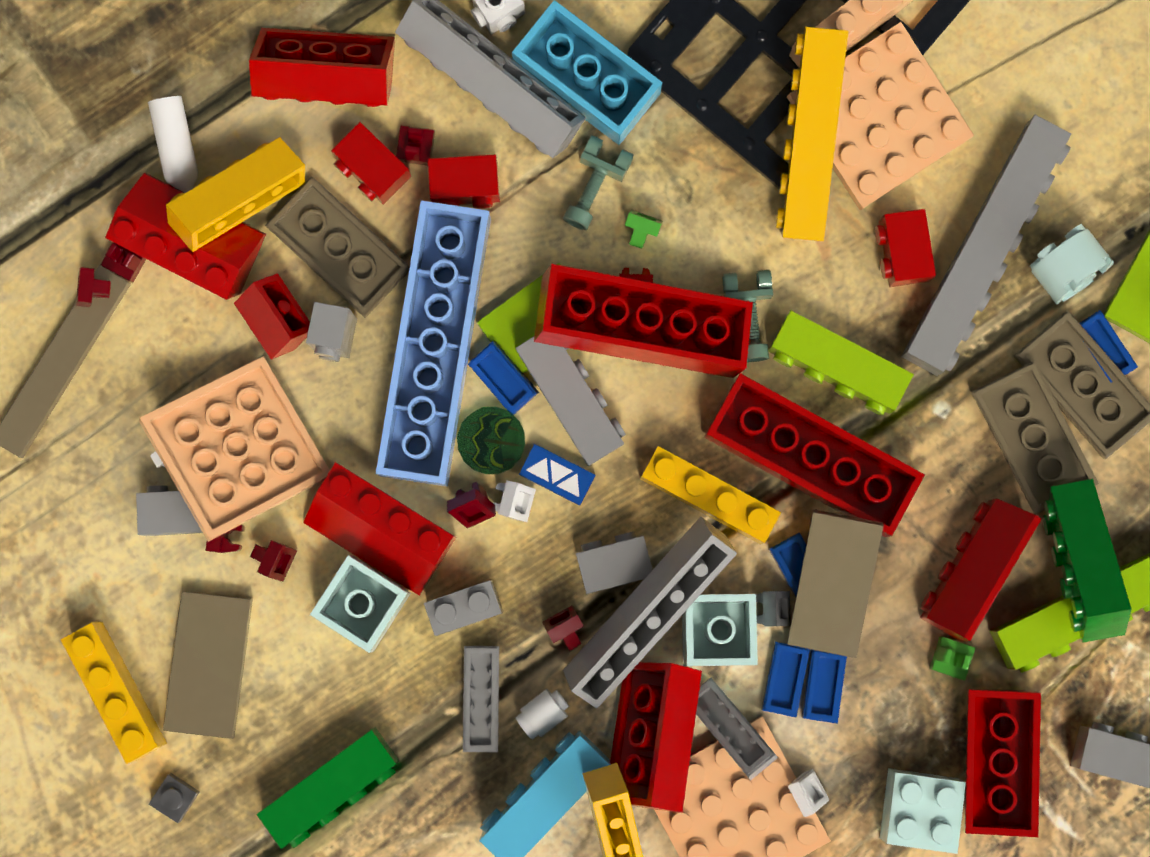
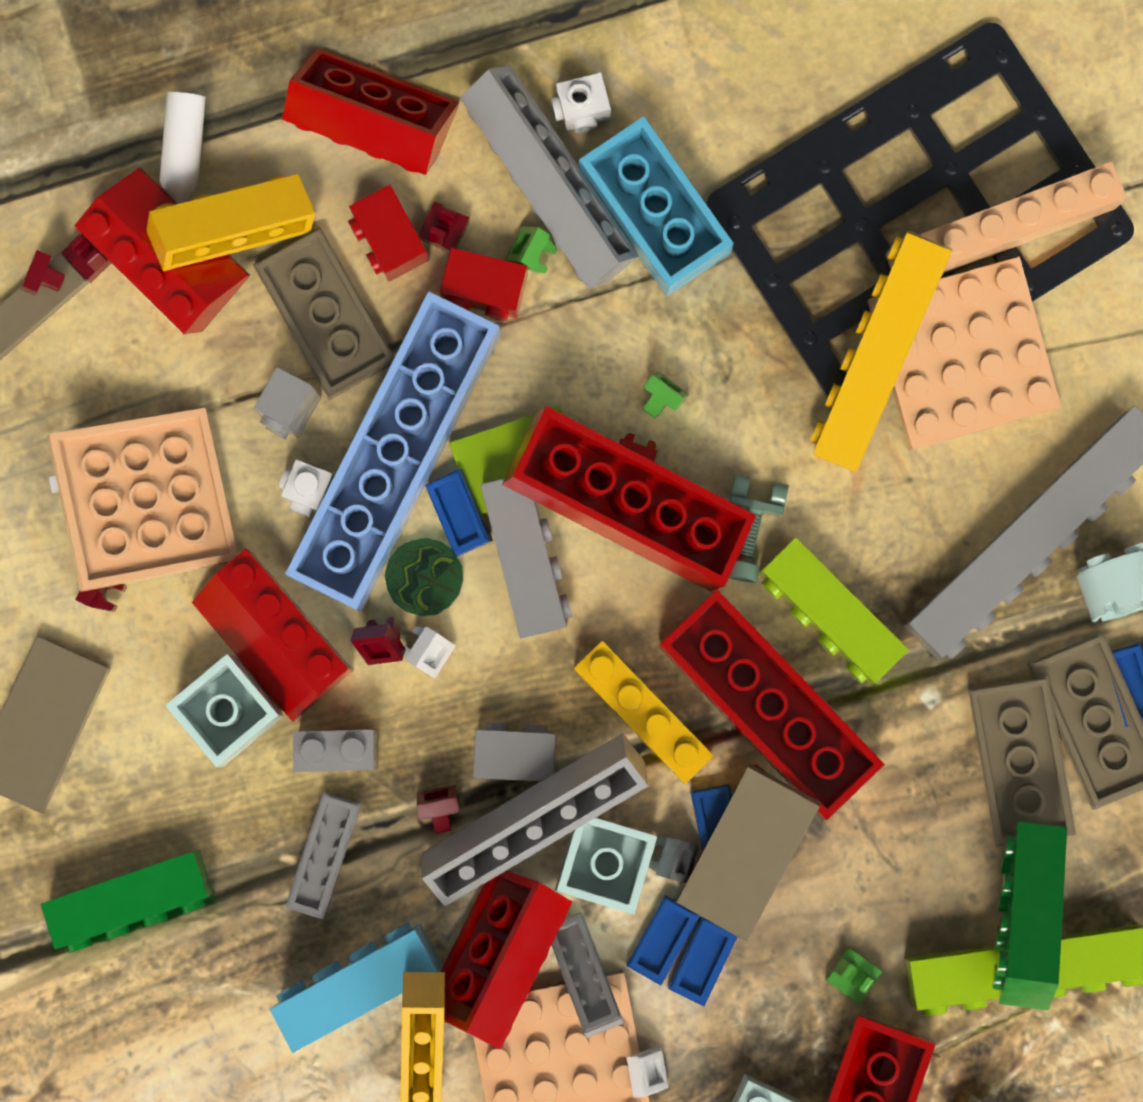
camera: 20 degrees right, 0 degrees up
light grey brick [136,485,203,536] -> none
red brick [234,273,310,360] -> none
dark red tile [250,540,297,582] -> none
white brick [516,689,569,740] -> none
blue tile [519,444,596,506] -> none
sand green bar [563,135,634,230] -> none
red brick [875,209,936,287] -> none
red slope [920,498,1042,641] -> none
none -> white brick [279,460,334,517]
none -> bright green tile [504,226,557,273]

